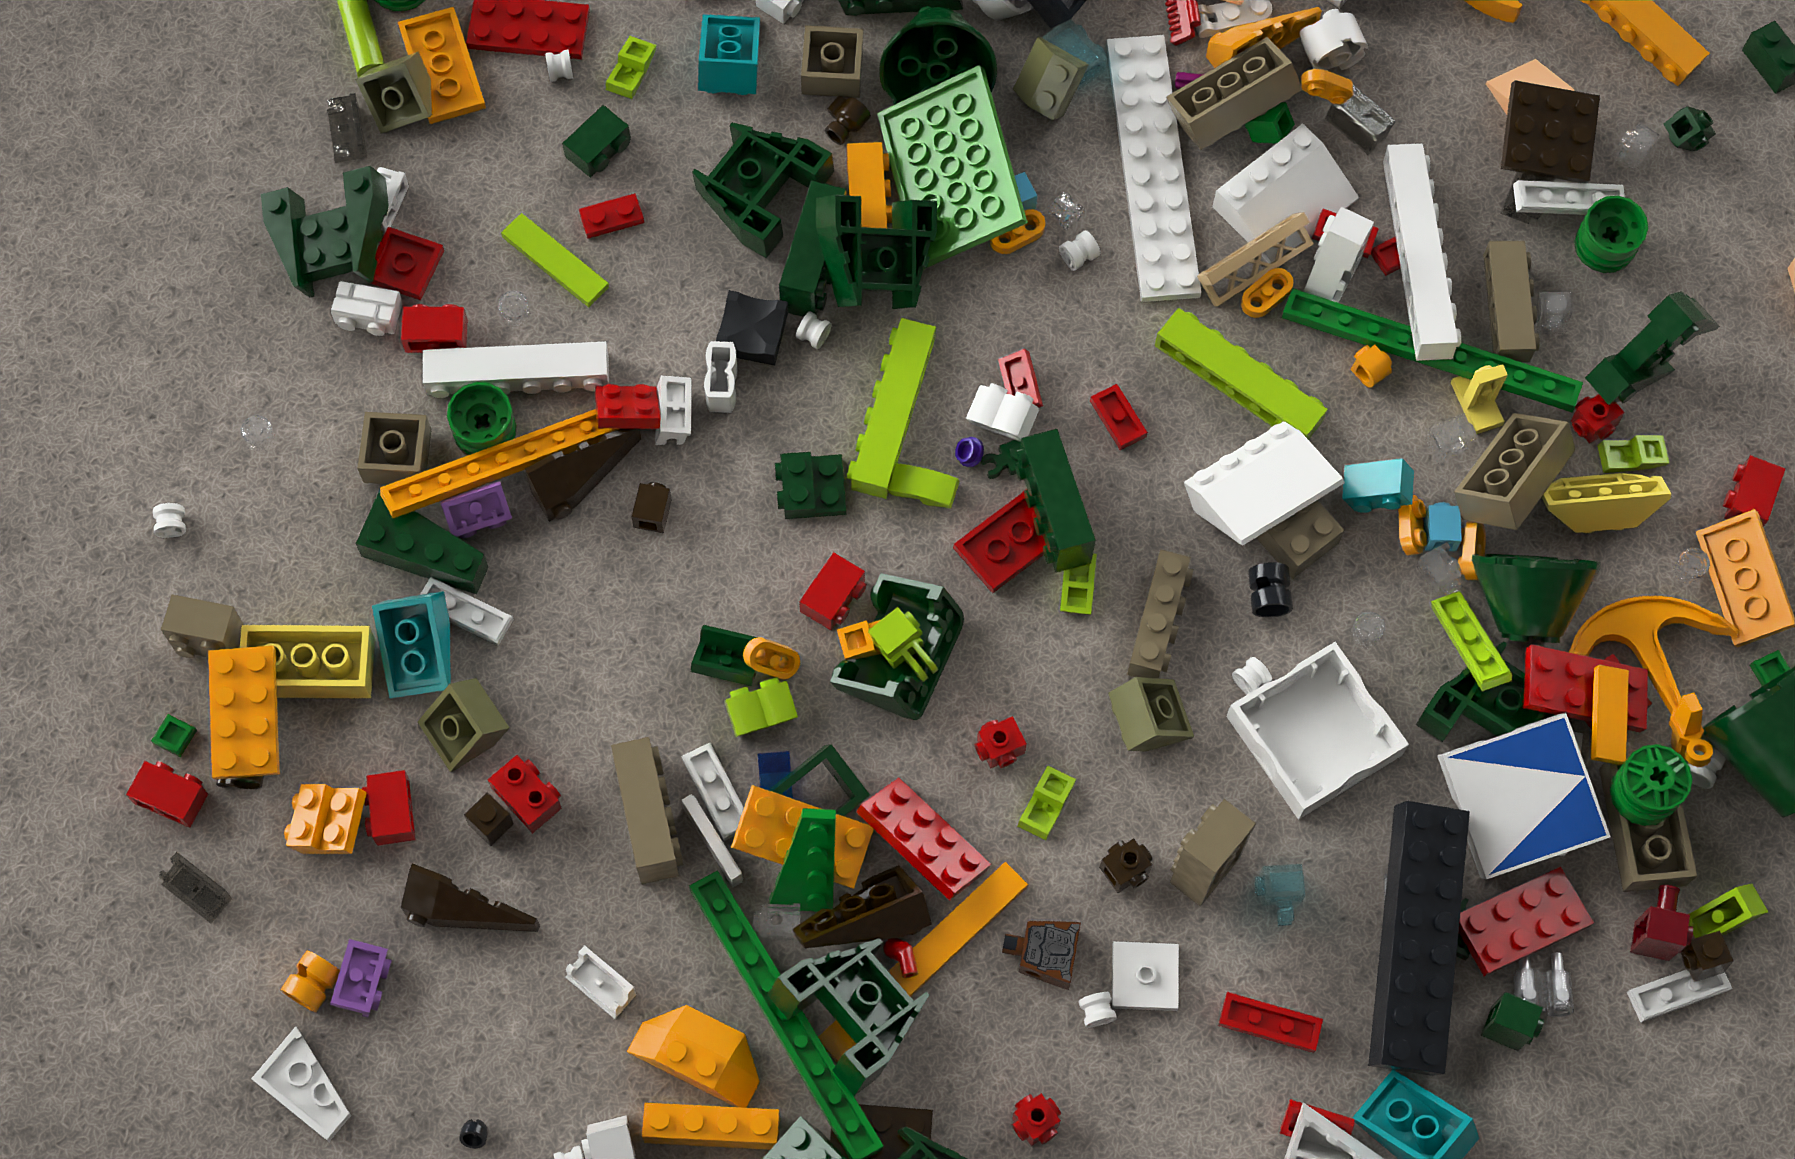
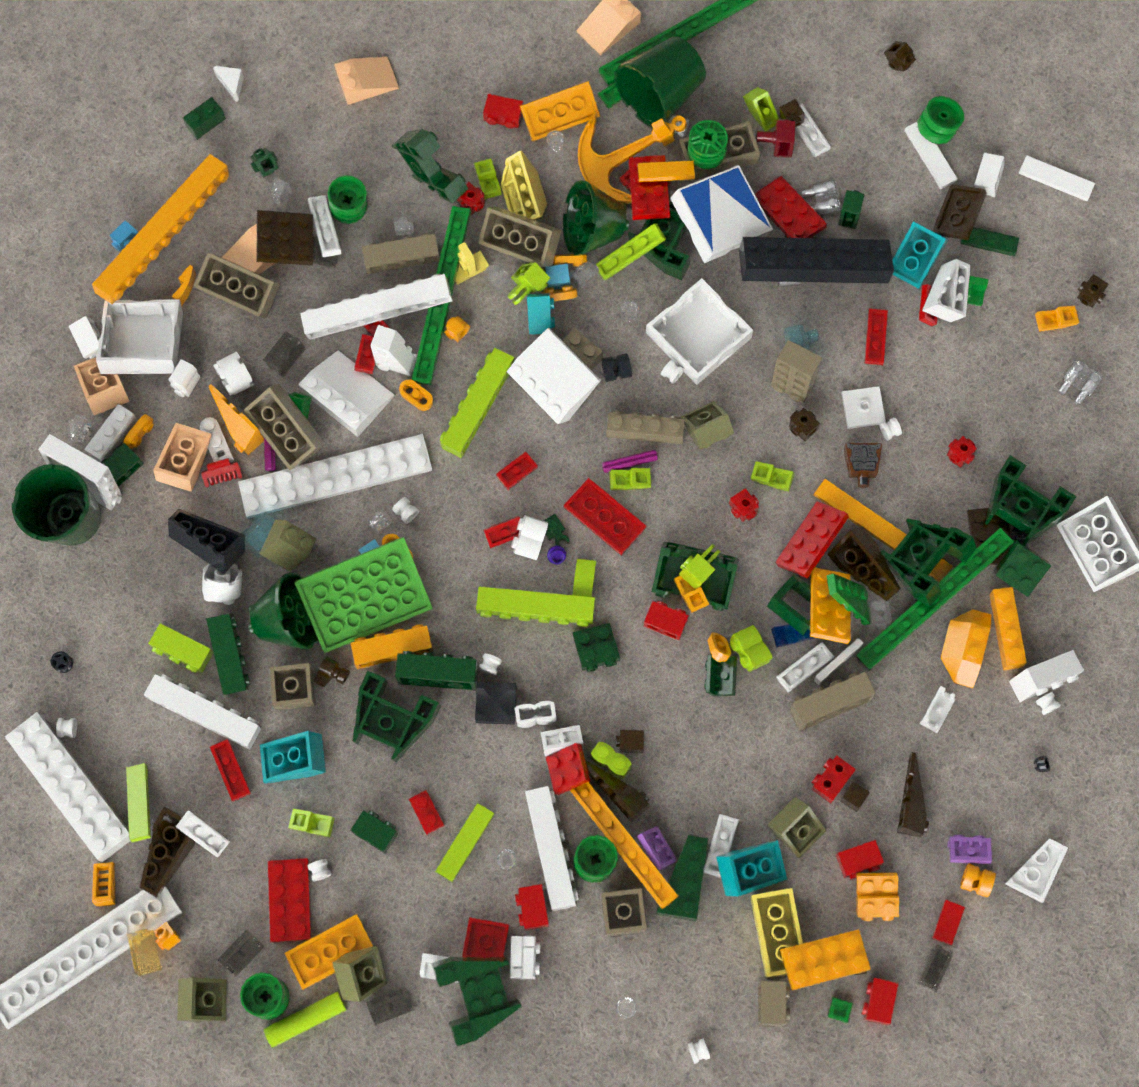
camera: 95 degrees left, 5 degrees up
dark green wedge [816,195,937,309] -> none
red arm [883,938,918,978] -> none
dark green brick [1015,429,1096,573] -> none
tan fence [1197,212,1314,307] -> none
light orange plate [1301,69,1353,104] -> none
none -> dark tan brick [193,252,281,318]
none -> lime brick [507,262,550,305]
none -> lime brick [591,742,632,779]
none -> magenta axle [602,450,658,473]
none -> red tile [932,900,965,946]

